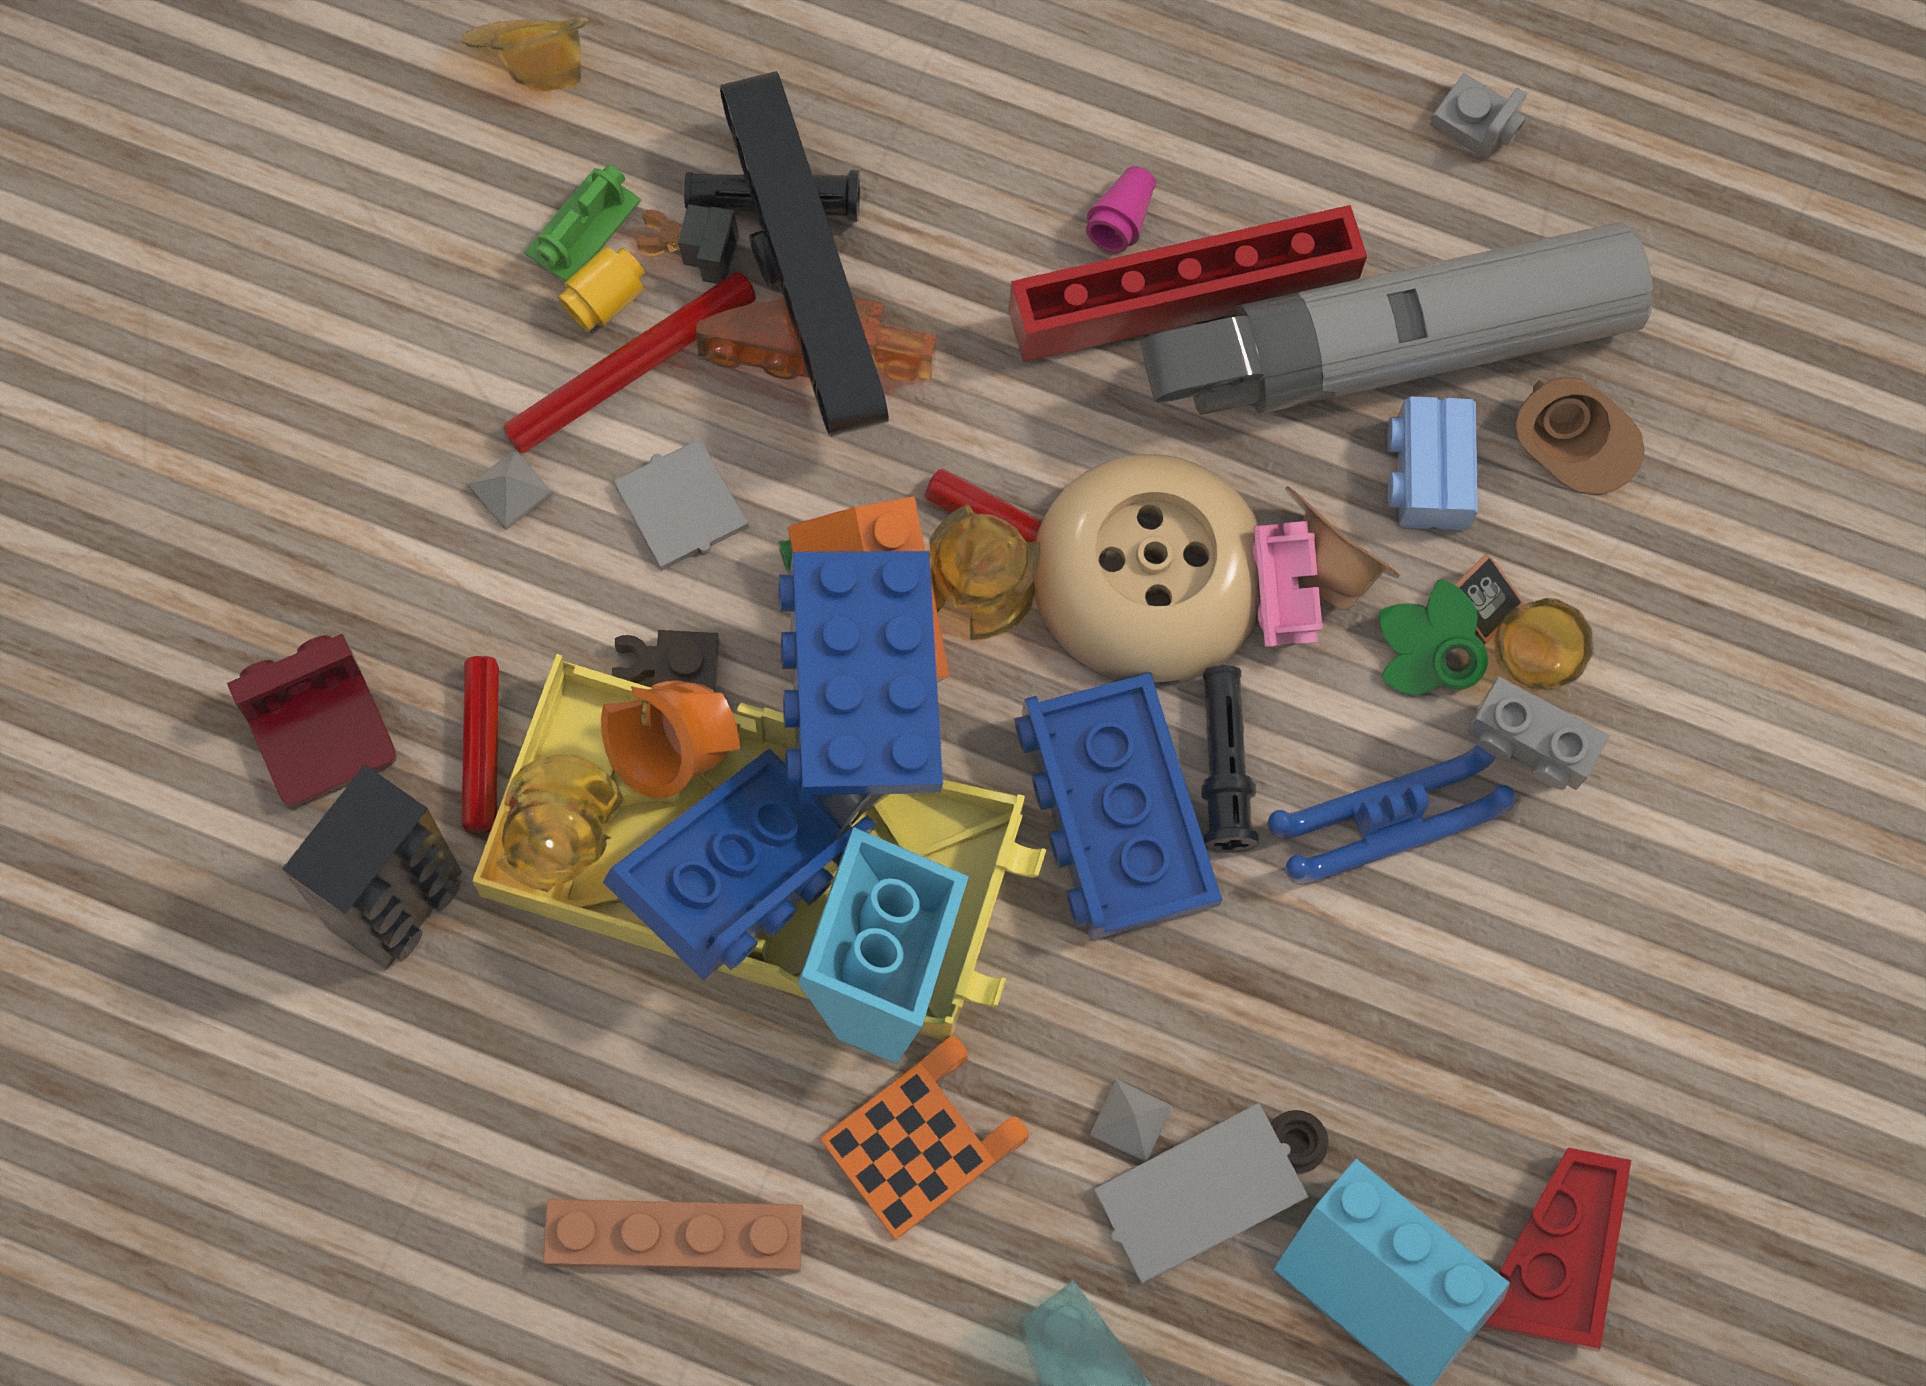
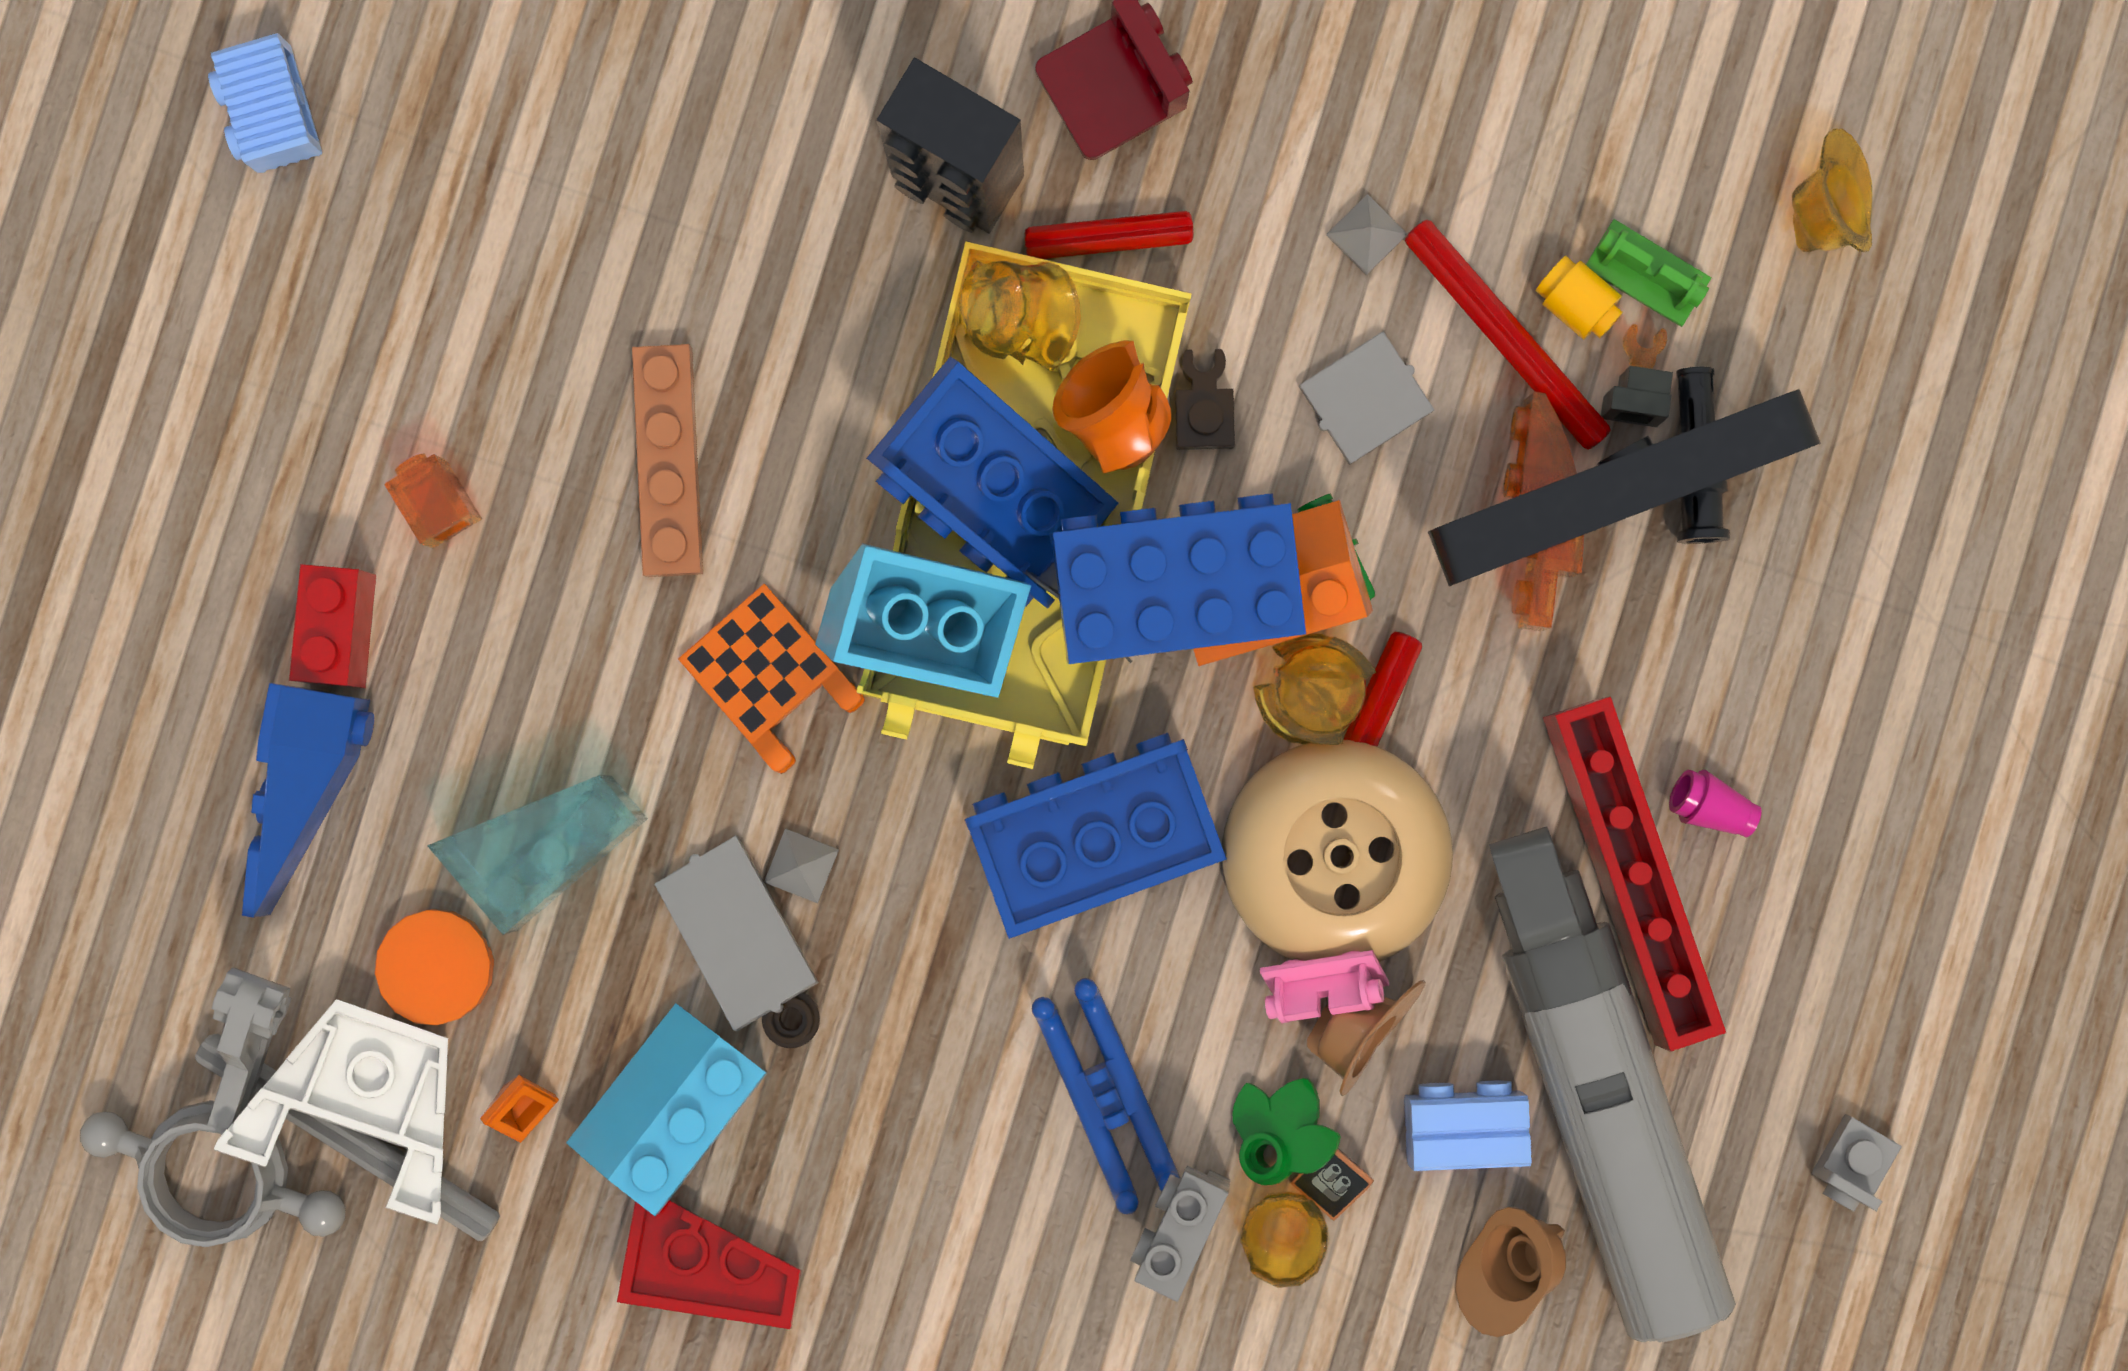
camera: 90 degrees right, 15 degrees up
black pin [1201,665,1259,853] -> none

